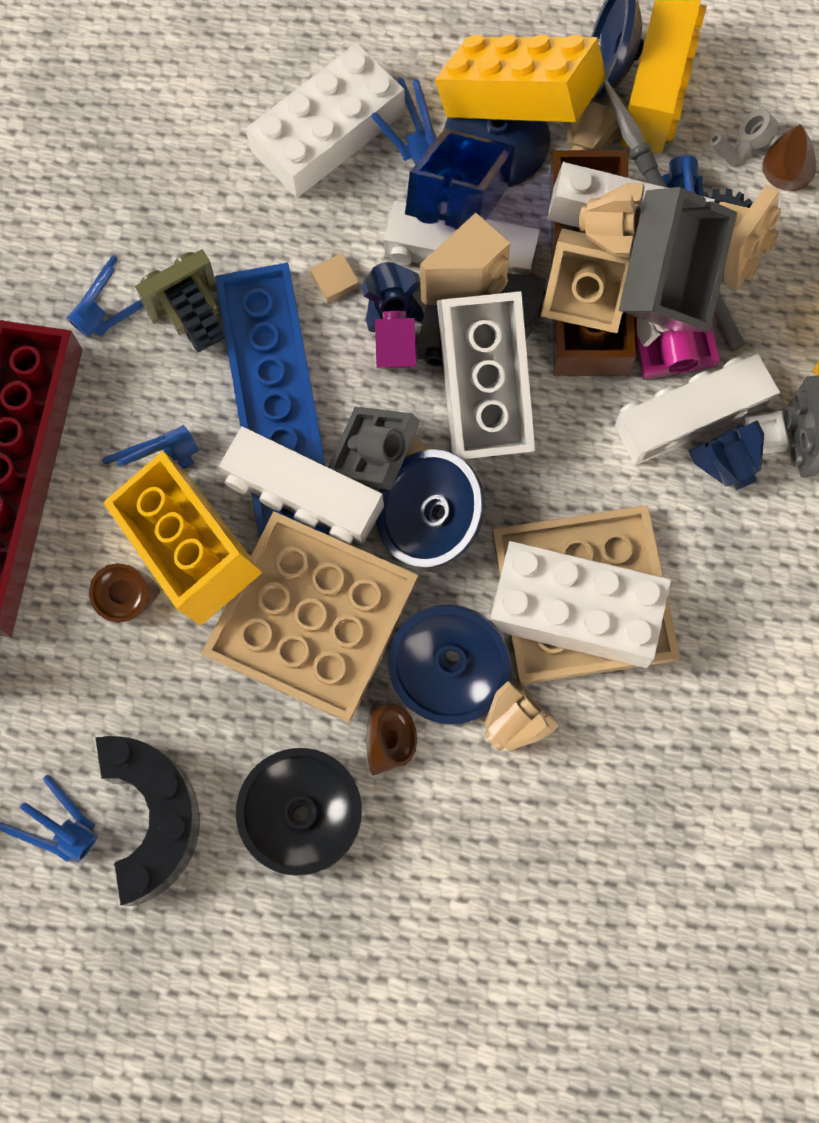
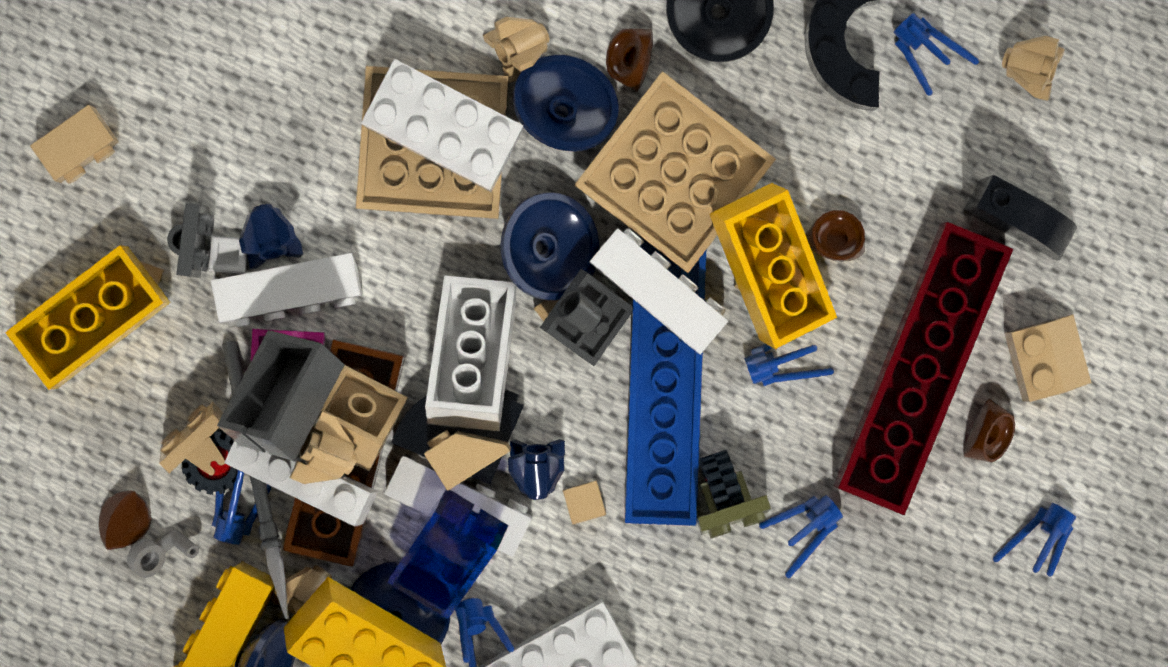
camera: 170 degrees left, 15 degrees up
magenta brick [375,311,416,368] -> none

